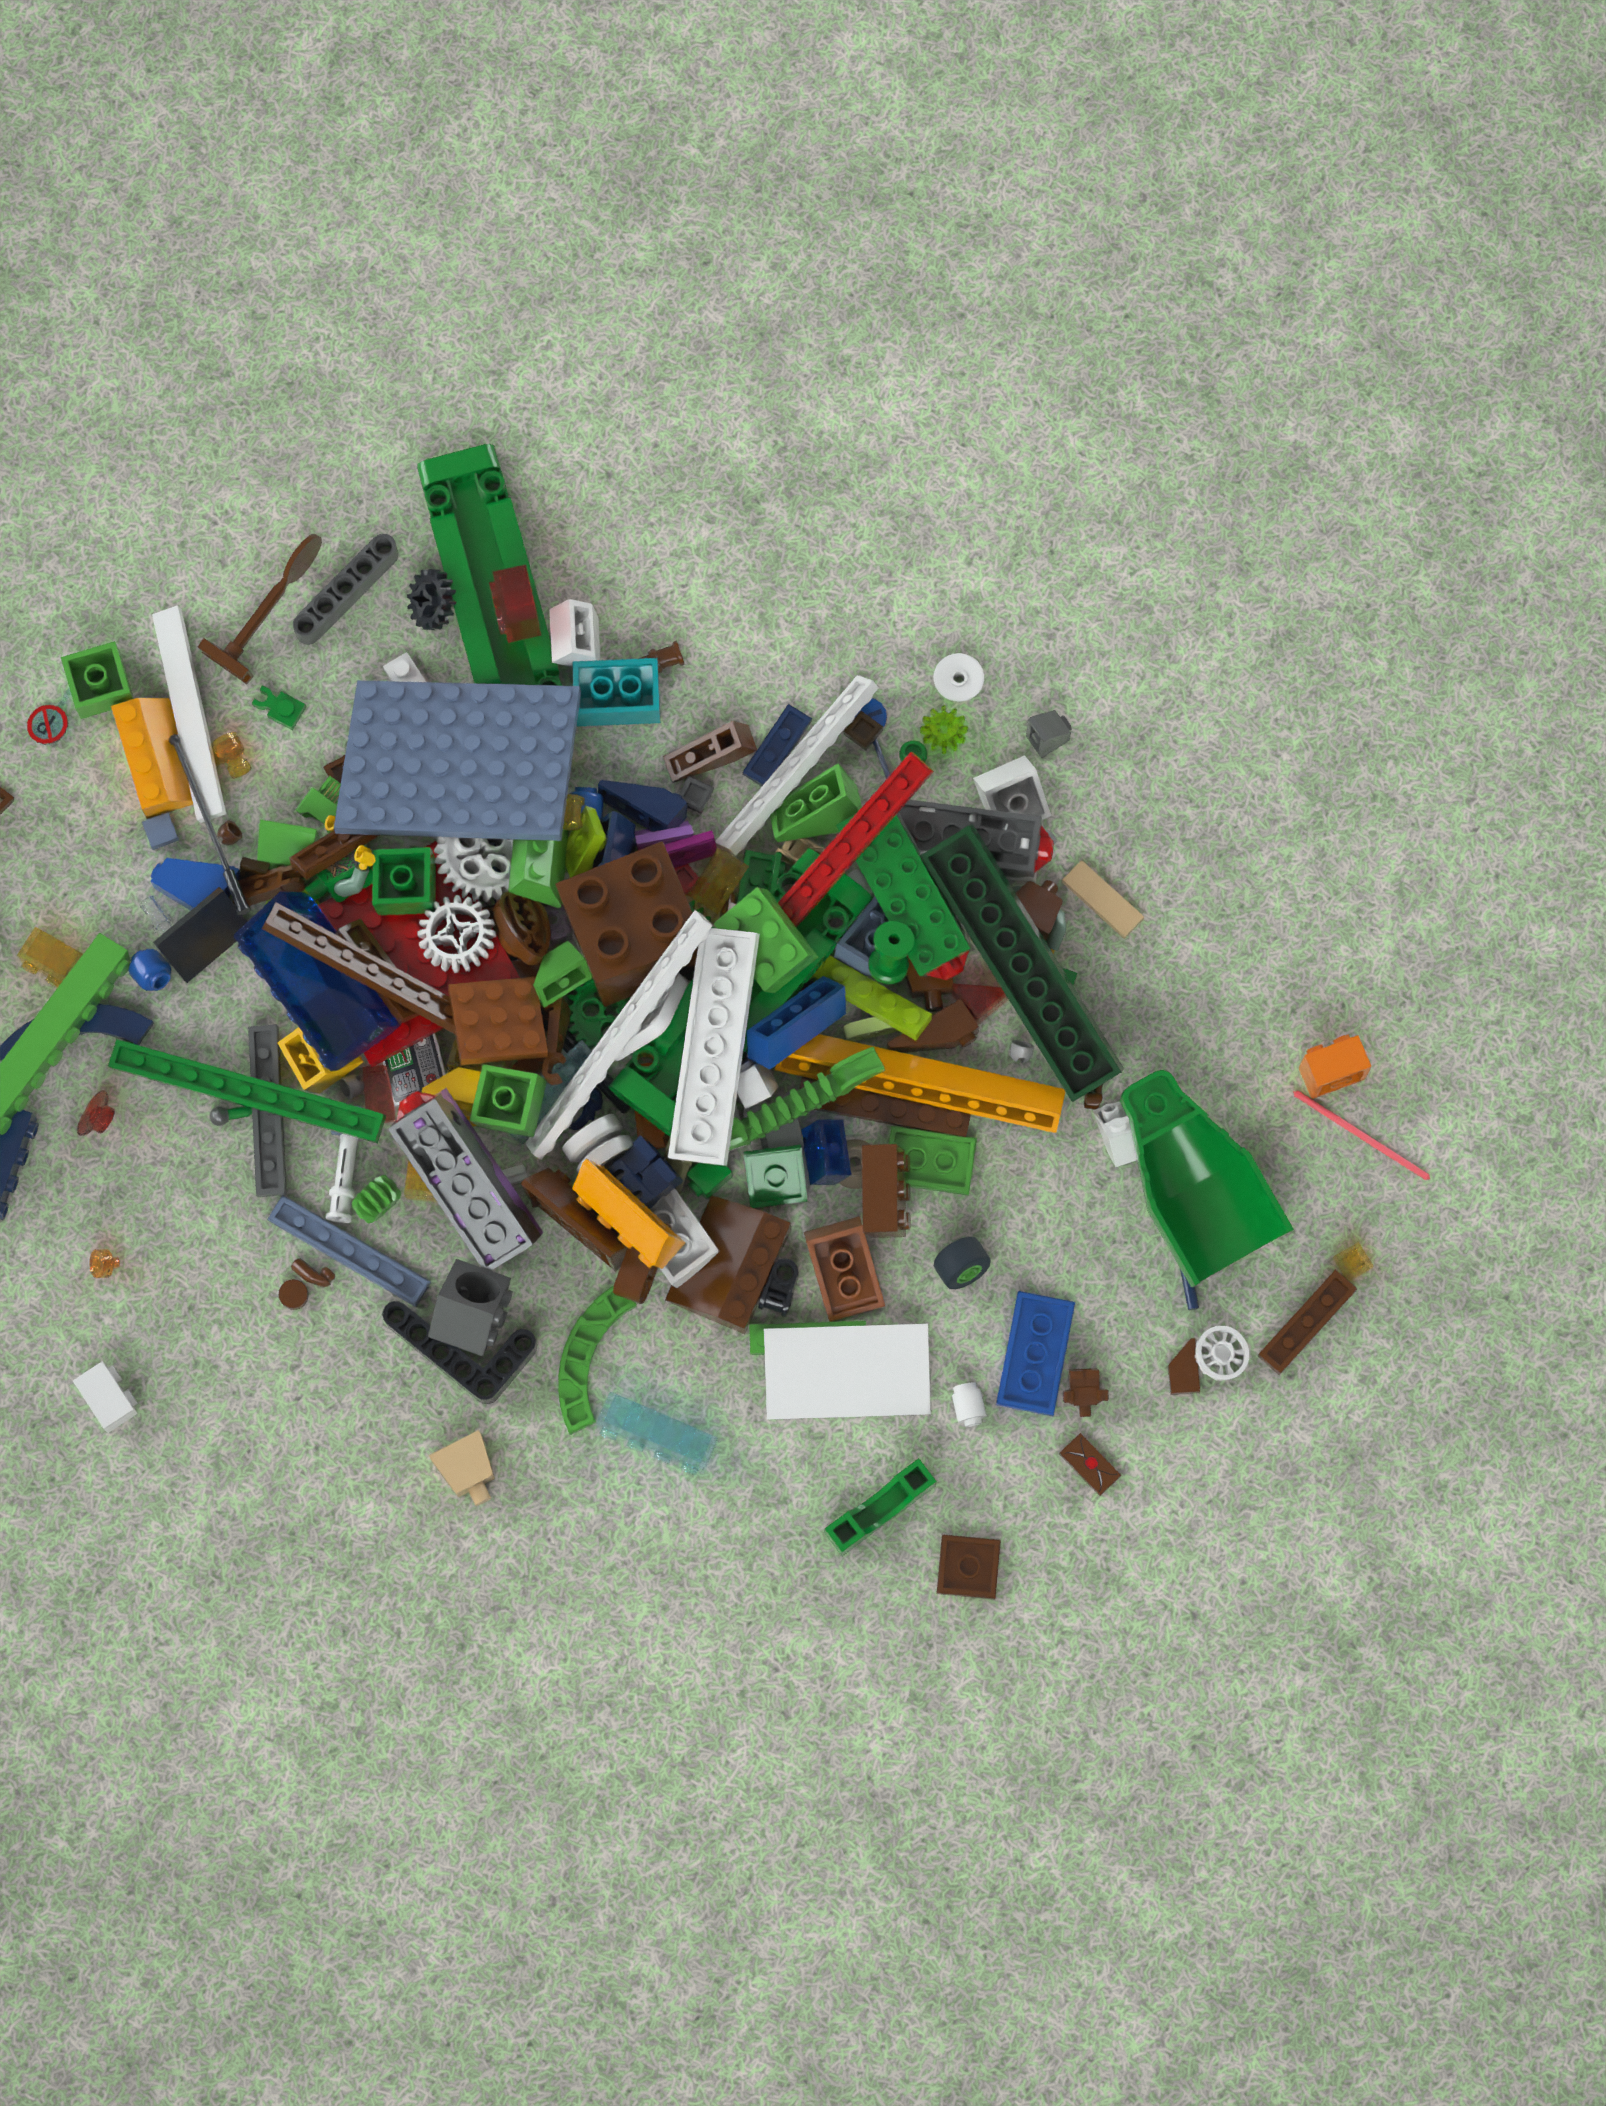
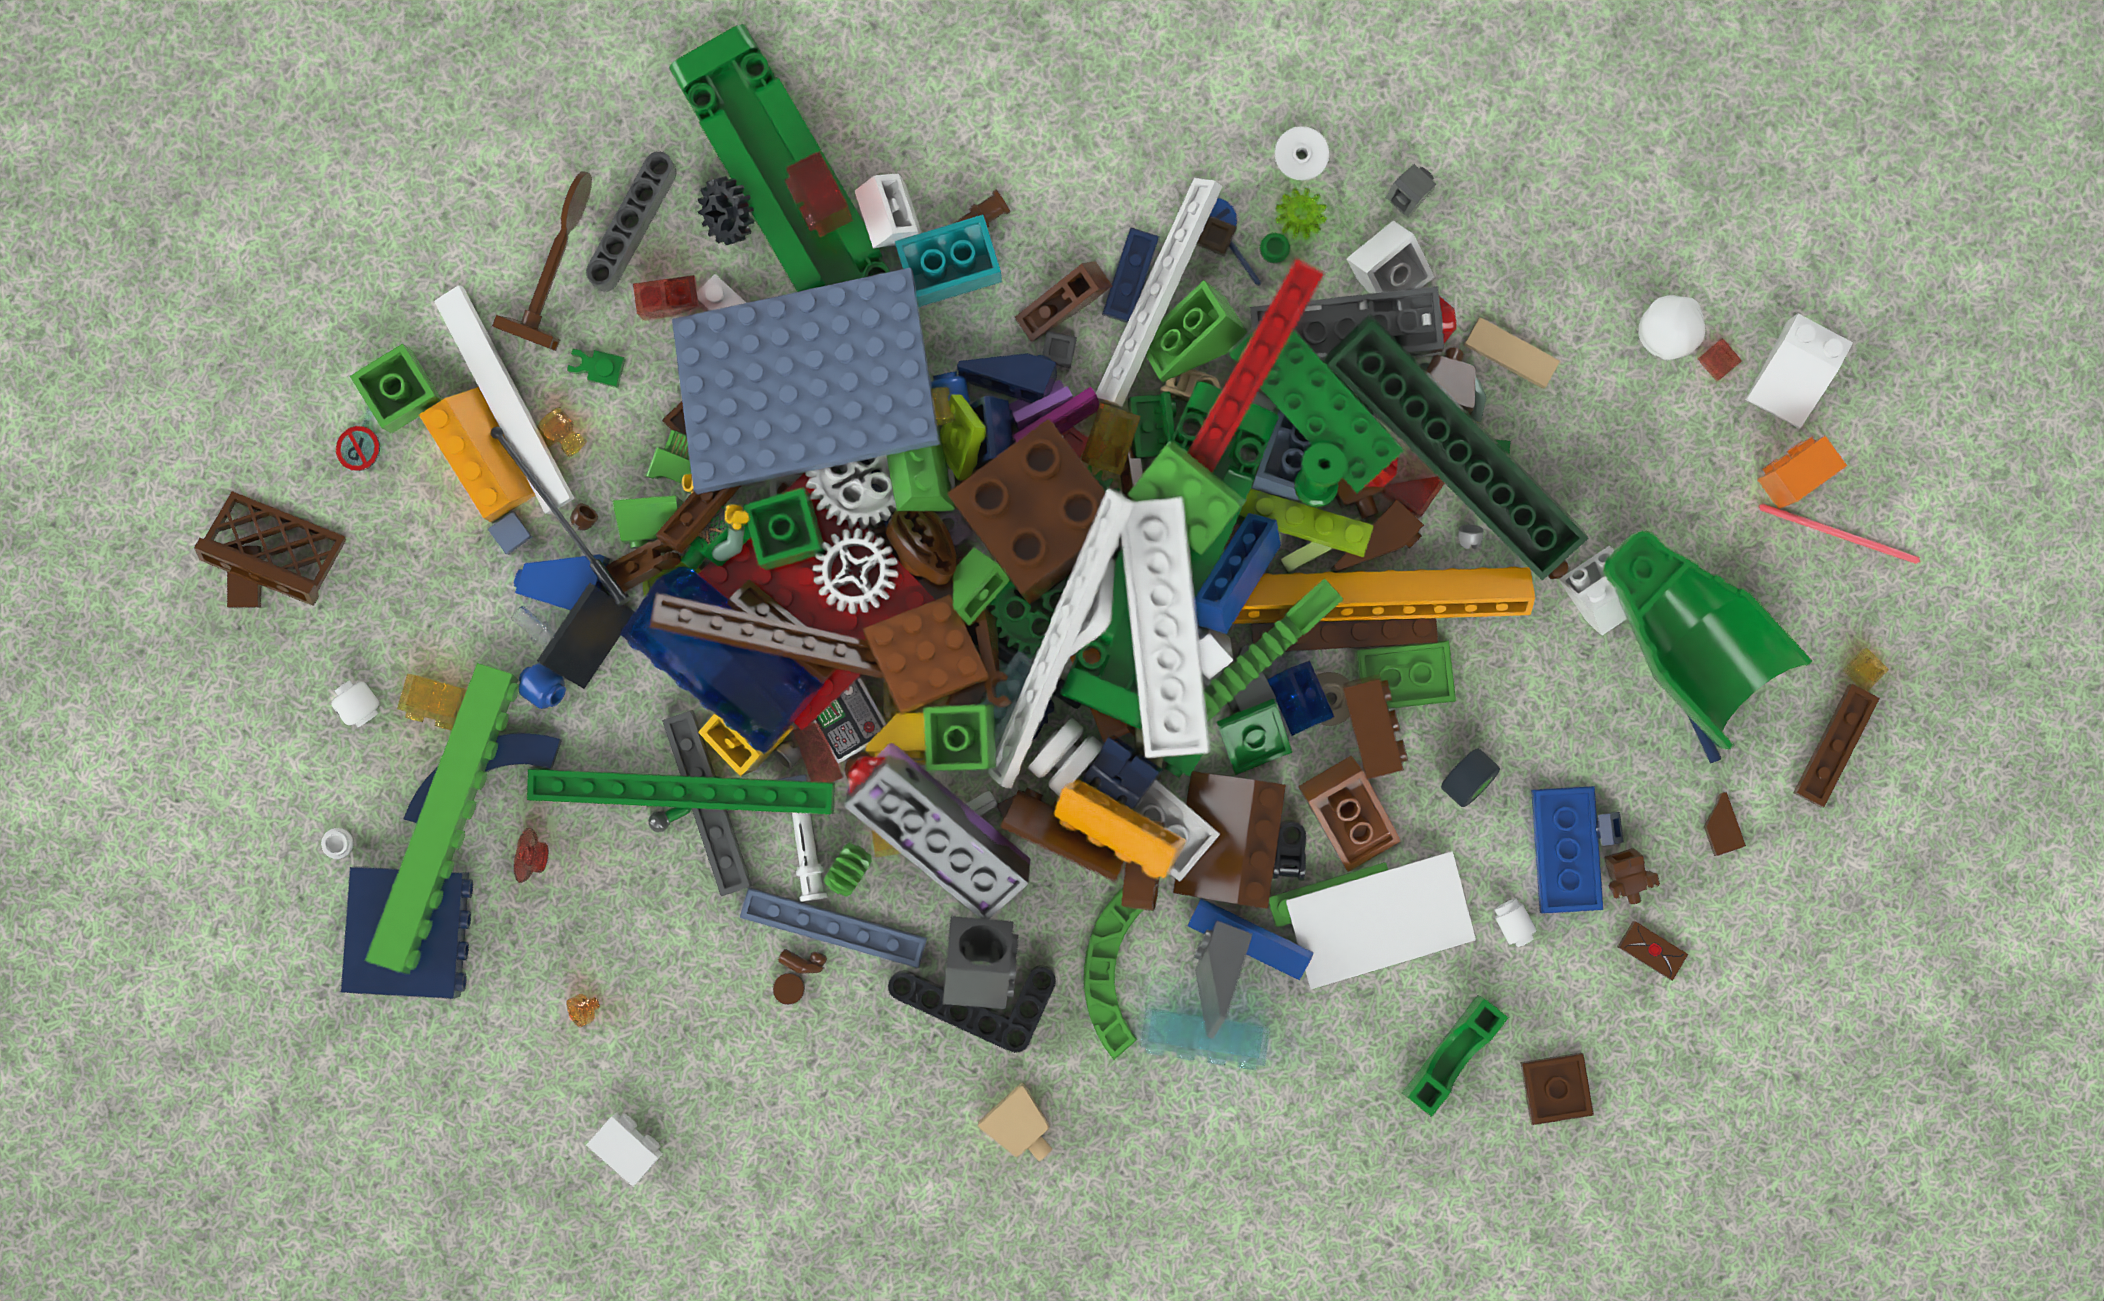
camera: 20 degrees left, 10 degrees up
dark brown tile [240,857,270,879] -> none
white wheel [1194,1326,1249,1381] -> none
none -> clear red slope [633,275,699,321]
none -> blue tile [1187,898,1313,980]
none -> dark grey slope [1194,921,1252,1039]
none -> dark blue plate [1596,812,1624,846]
none -> white piece [1638,295,1706,361]
none -> clear red tile [1697,338,1742,382]
none -> white slope [1746,313,1853,429]

